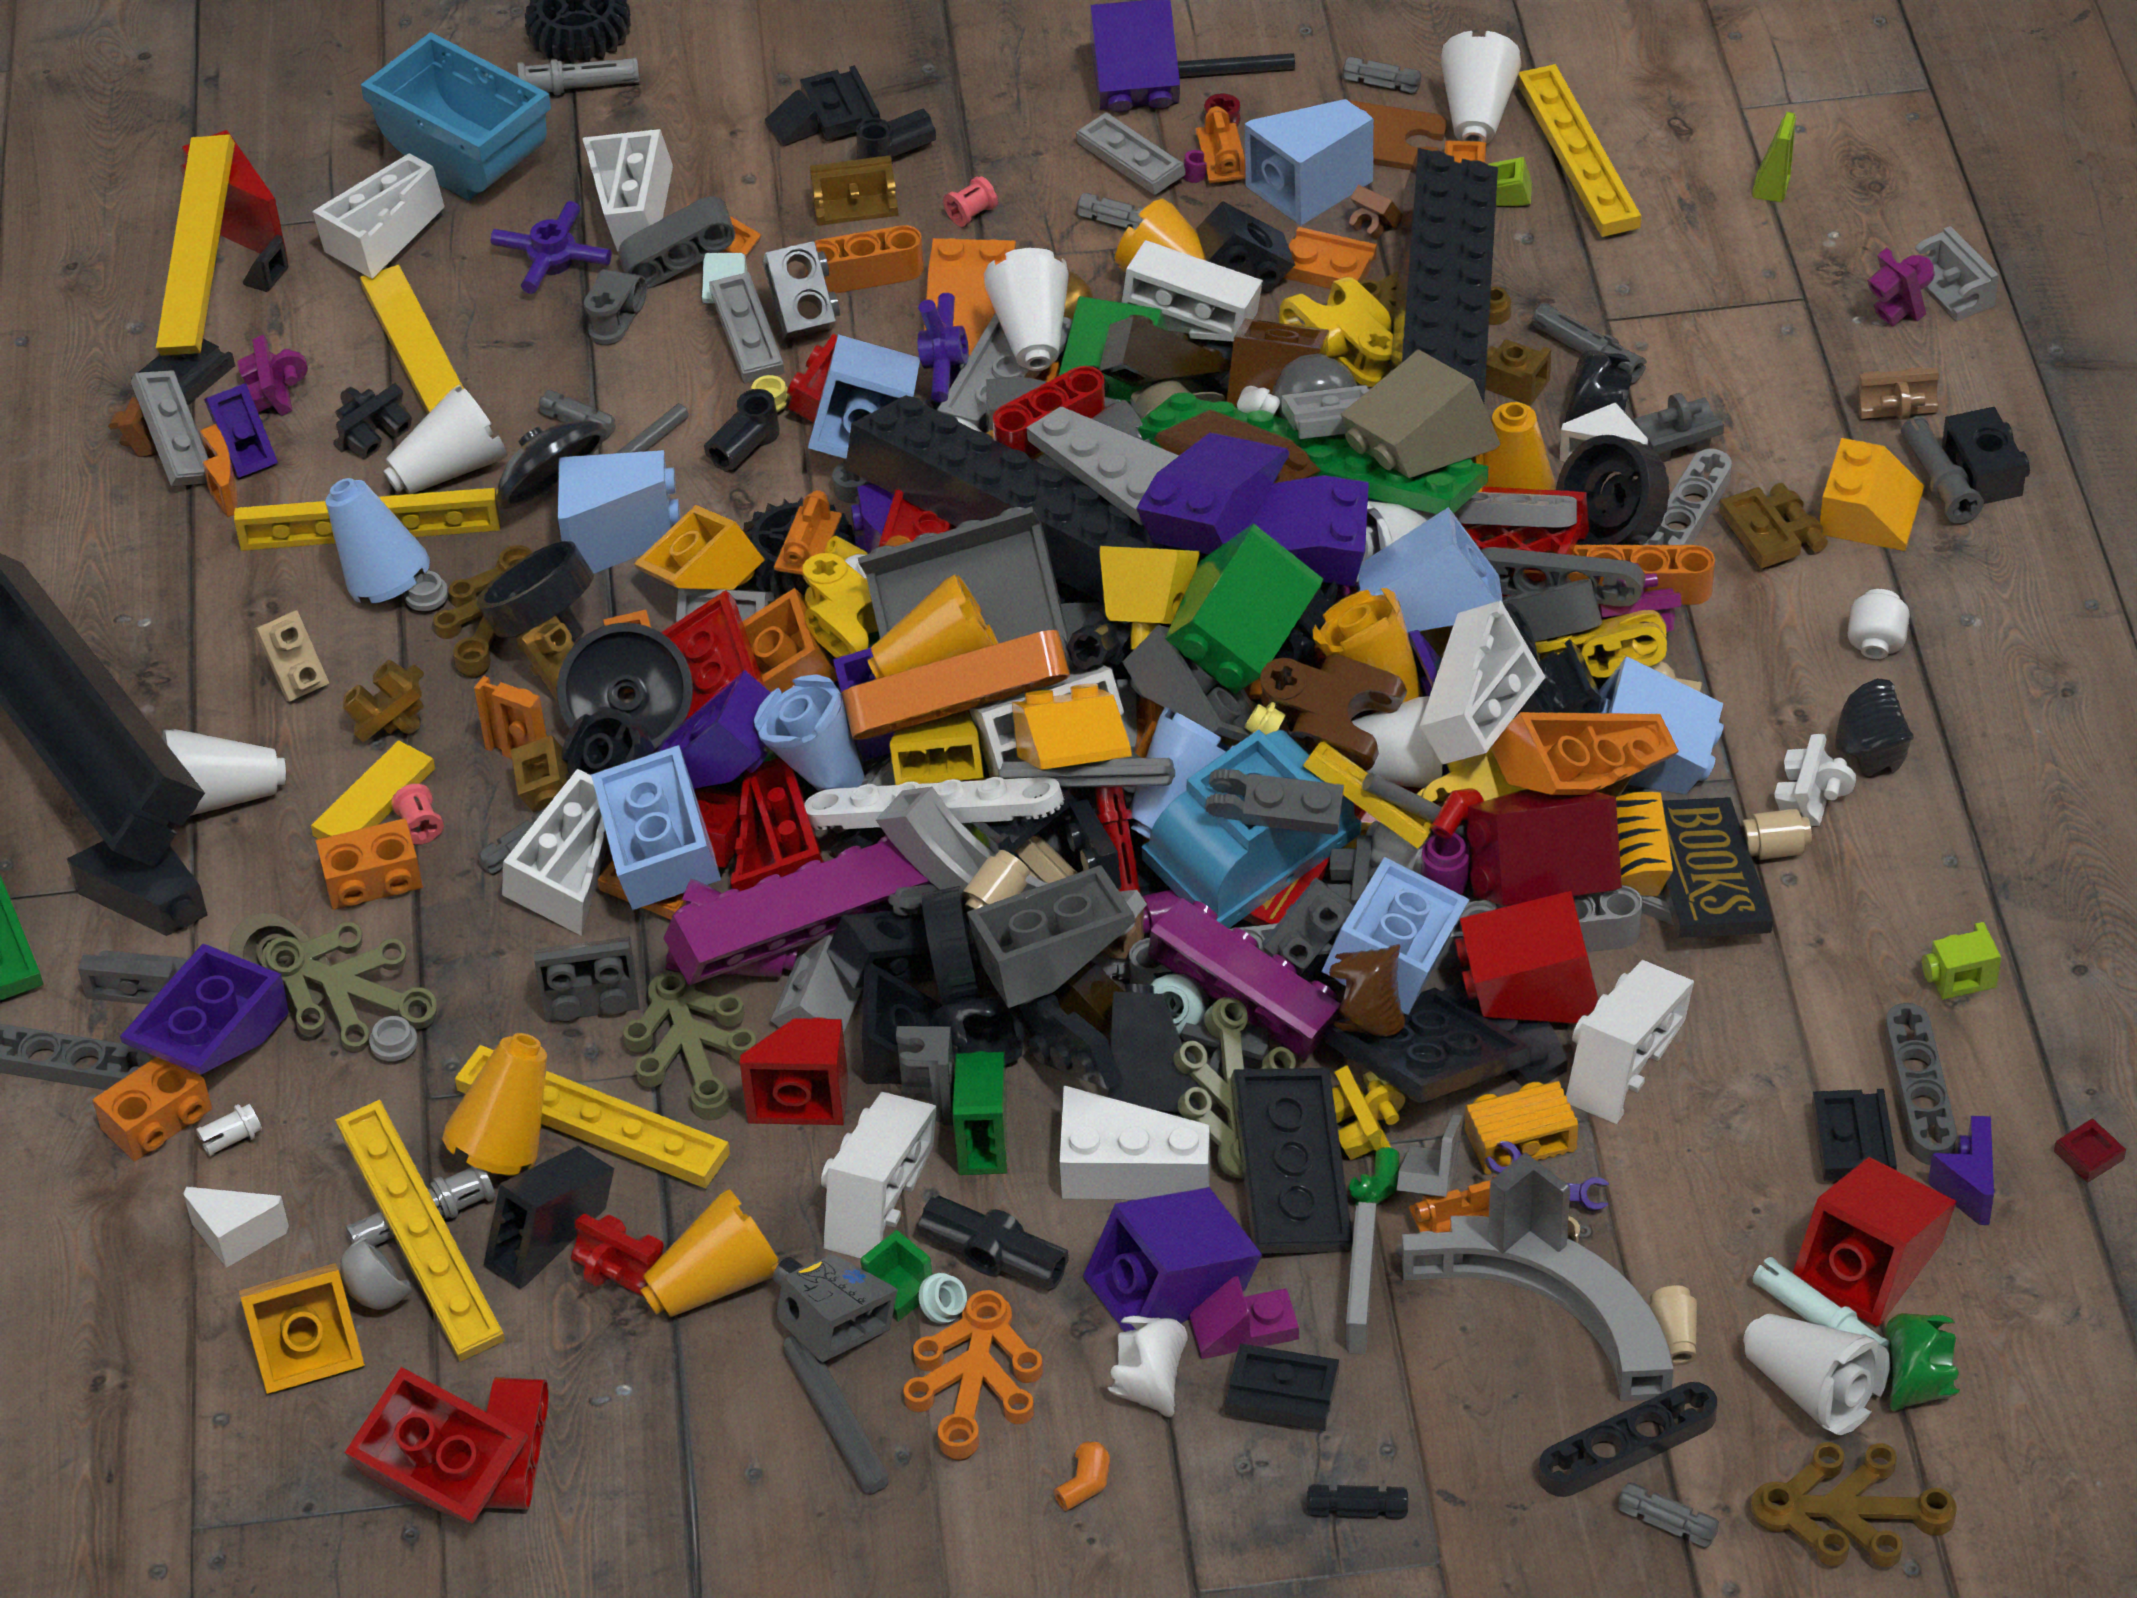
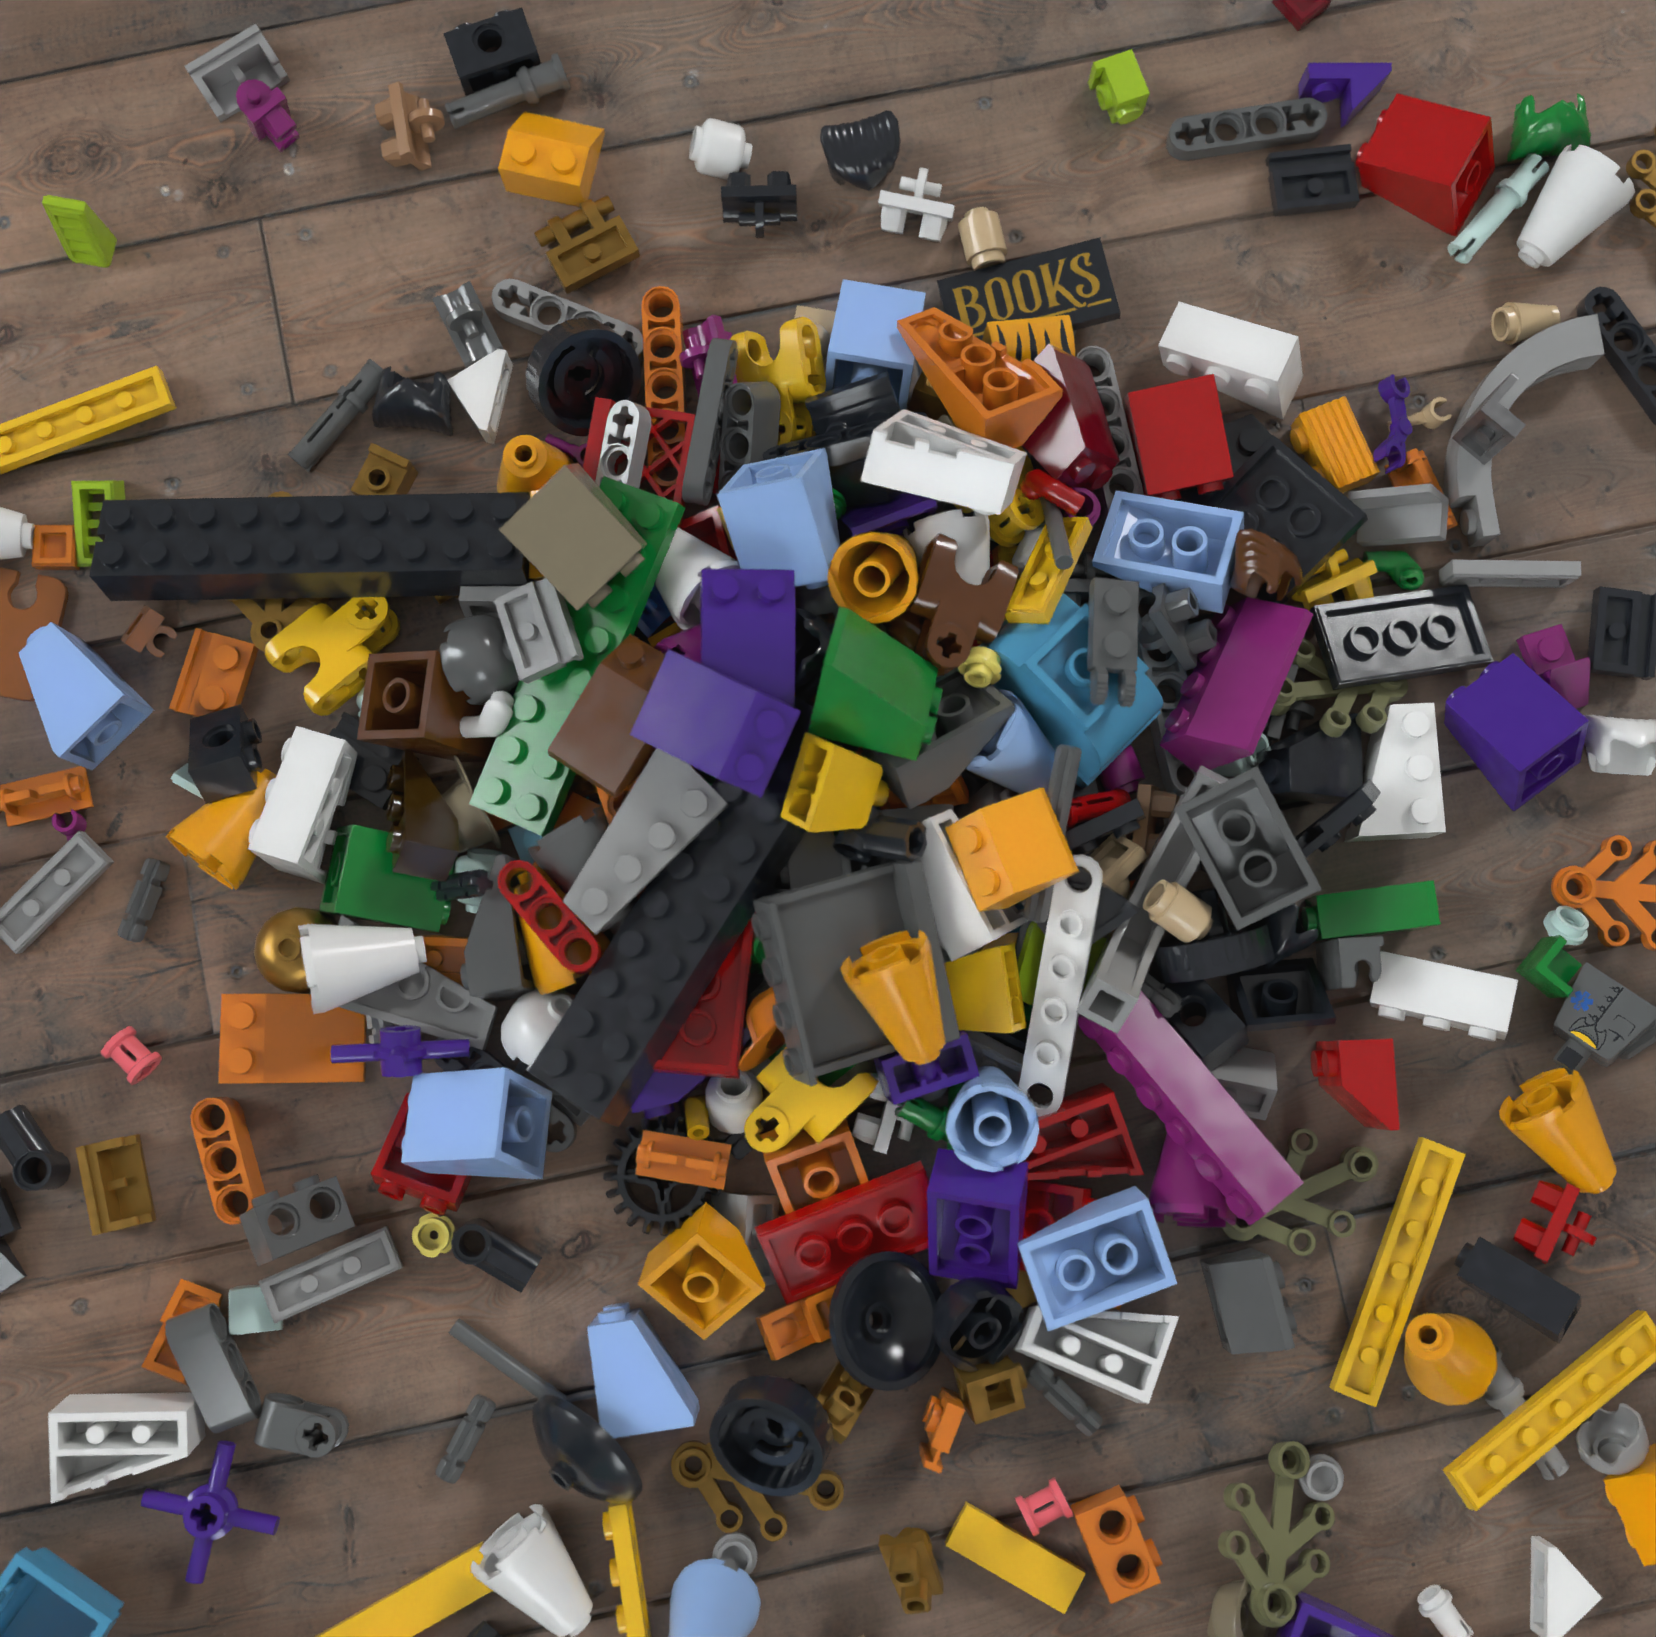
camera: 100 degrees left, 35 degrees up
orange beam [841,630,1070,740] -> none
black piece [918,1195,1069,1291] -> none
none -> black hips [721,171,797,238]

